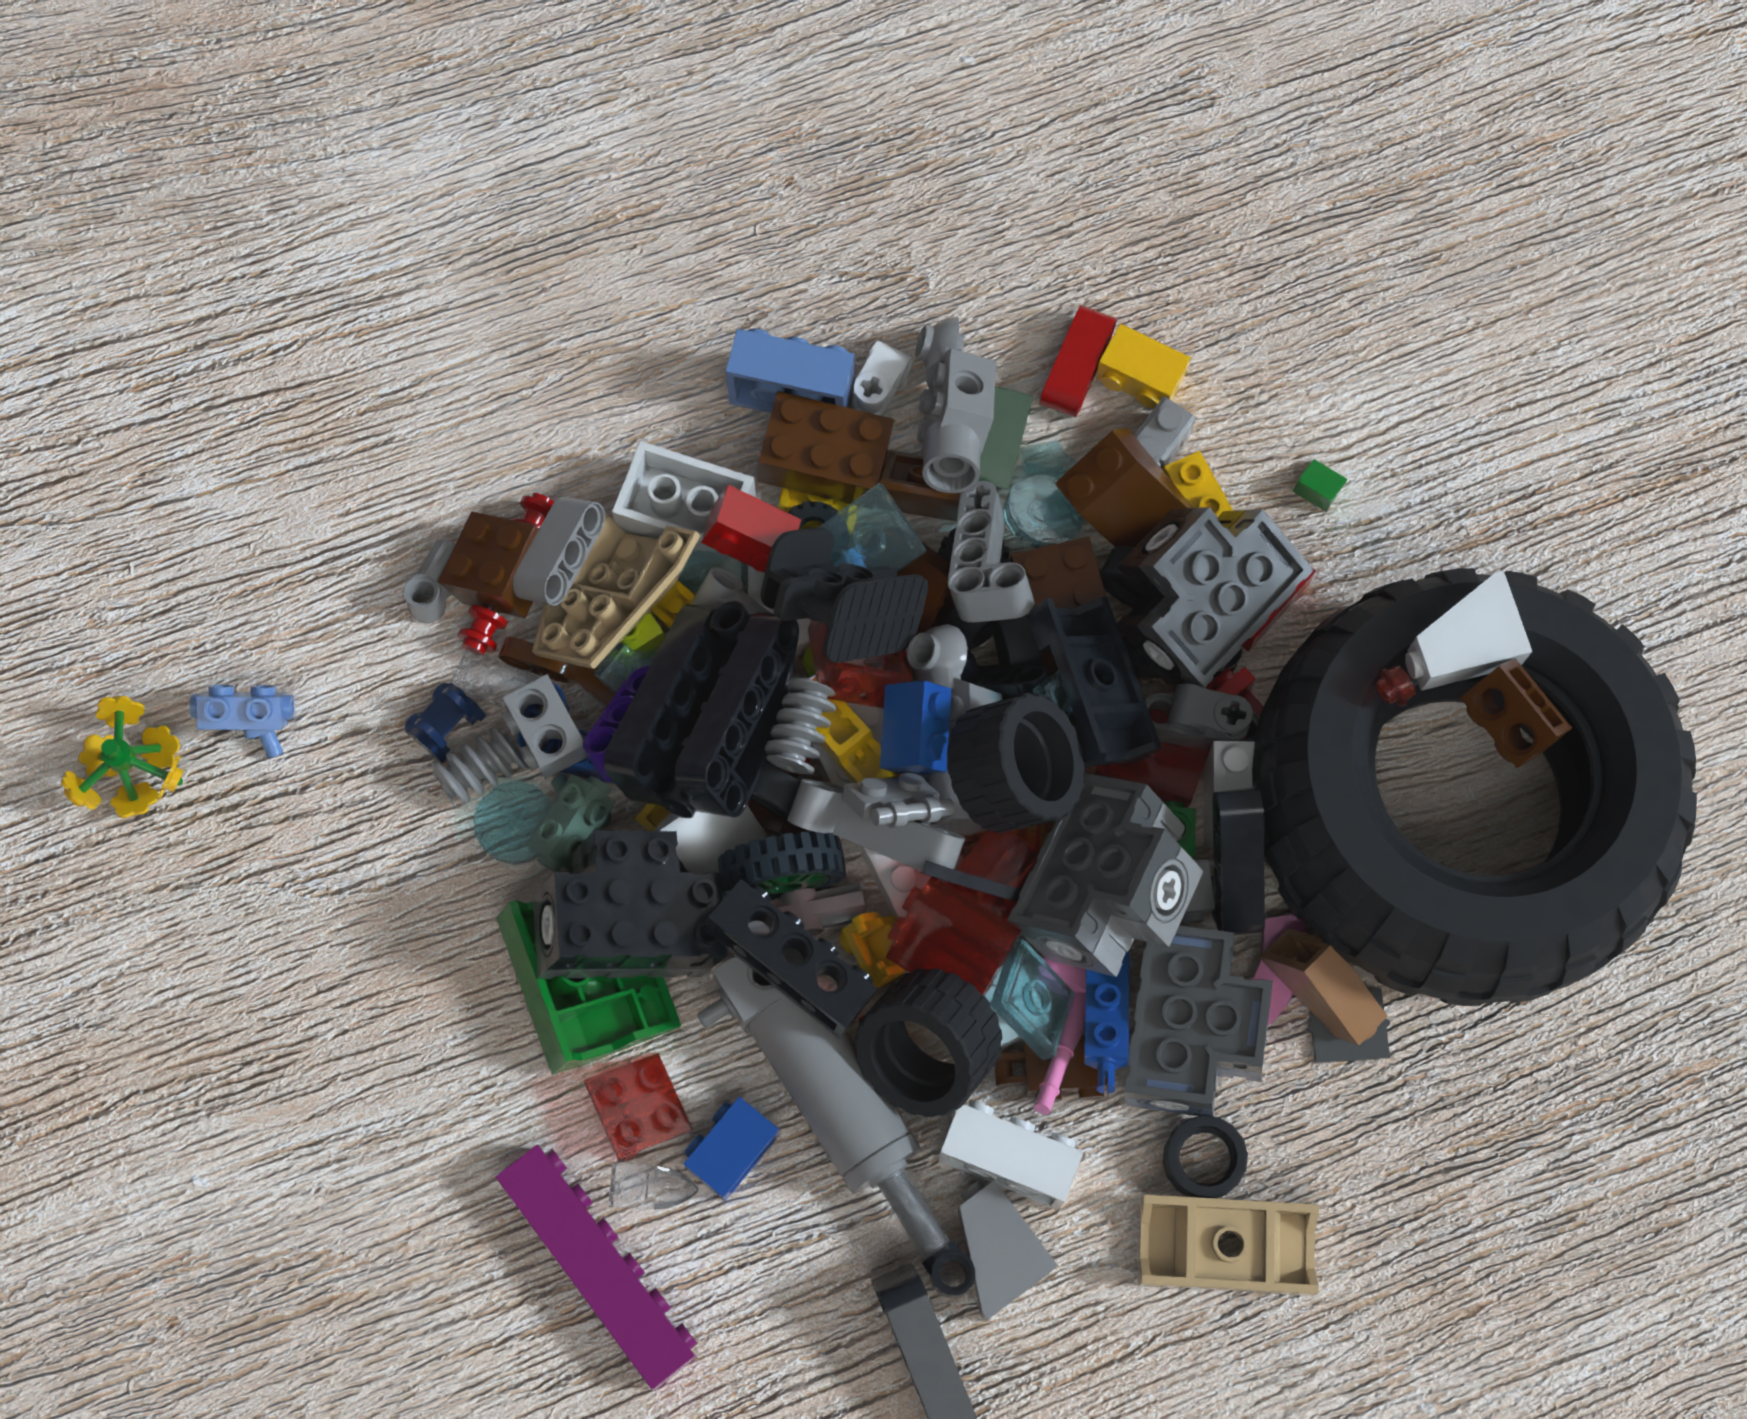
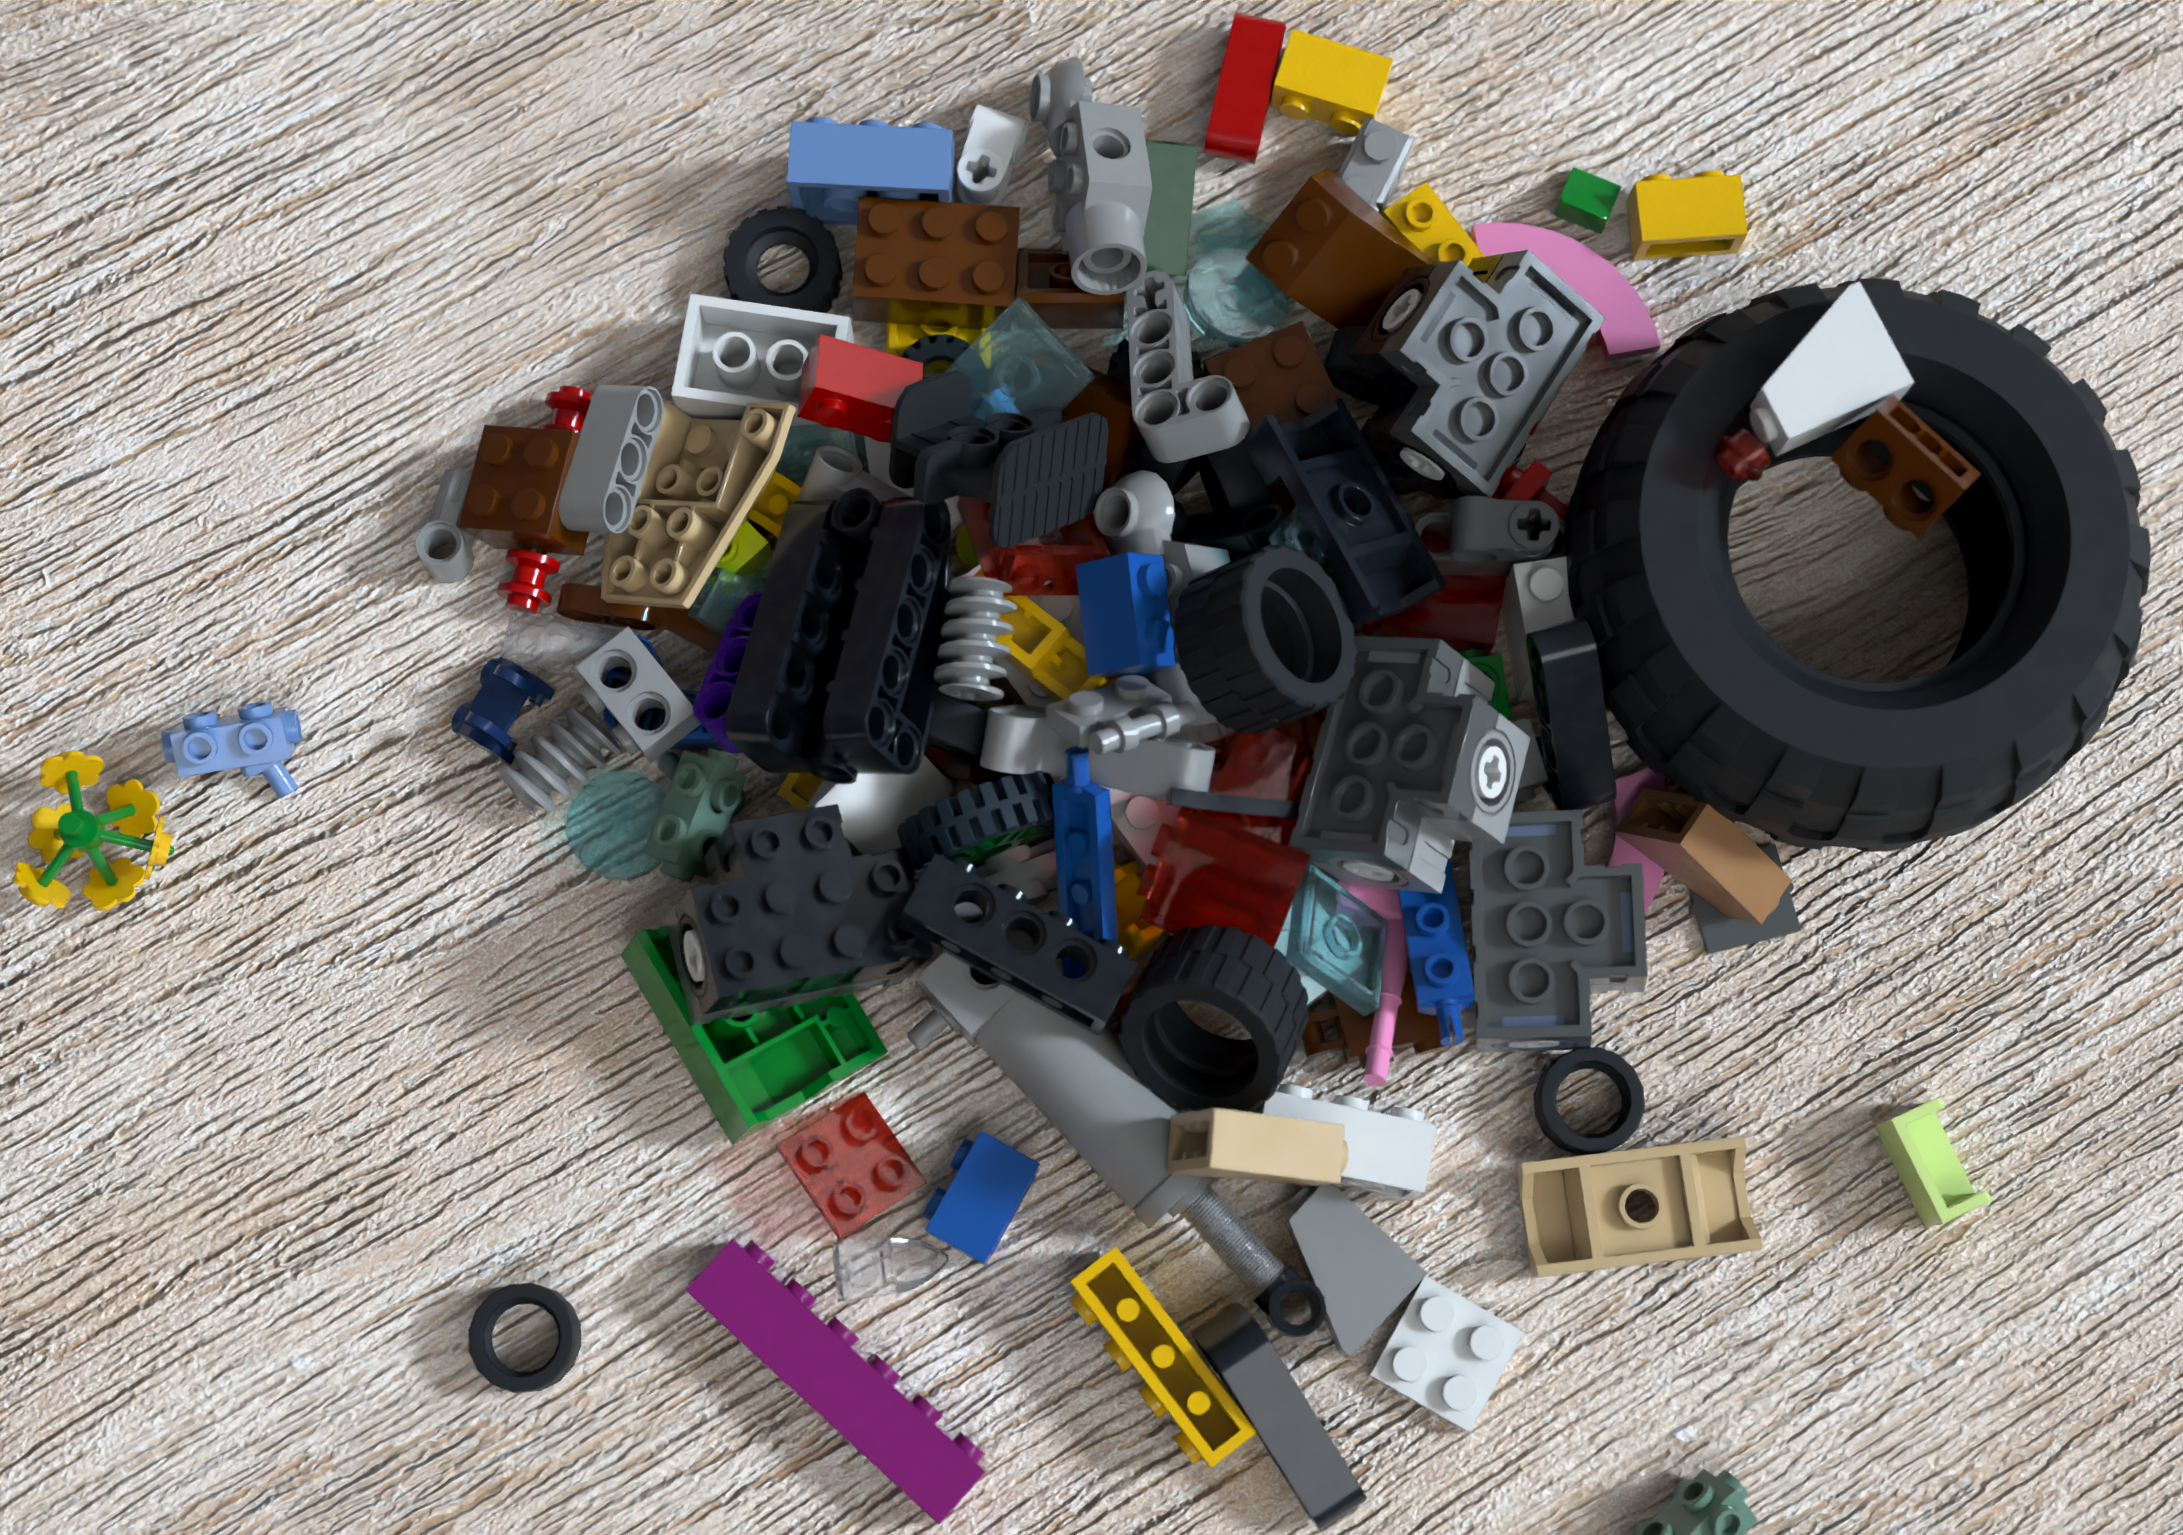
camera: 10 degrees left, 5 degrees up
none -> black tyre [468,1283,582,1392]
none -> black tyre [723,206,843,313]
none -> blue plate [1052,746,1118,979]
none -> yellow brick [1068,1246,1257,1468]
none -> tan slope [1166,1108,1348,1186]
none -> white plate [1369,1276,1524,1433]
none -> bright pink tile [1471,223,1661,361]
none -> yellow piece [1626,170,1748,261]
none -> yellowish green panel [1875,1097,1992,1228]

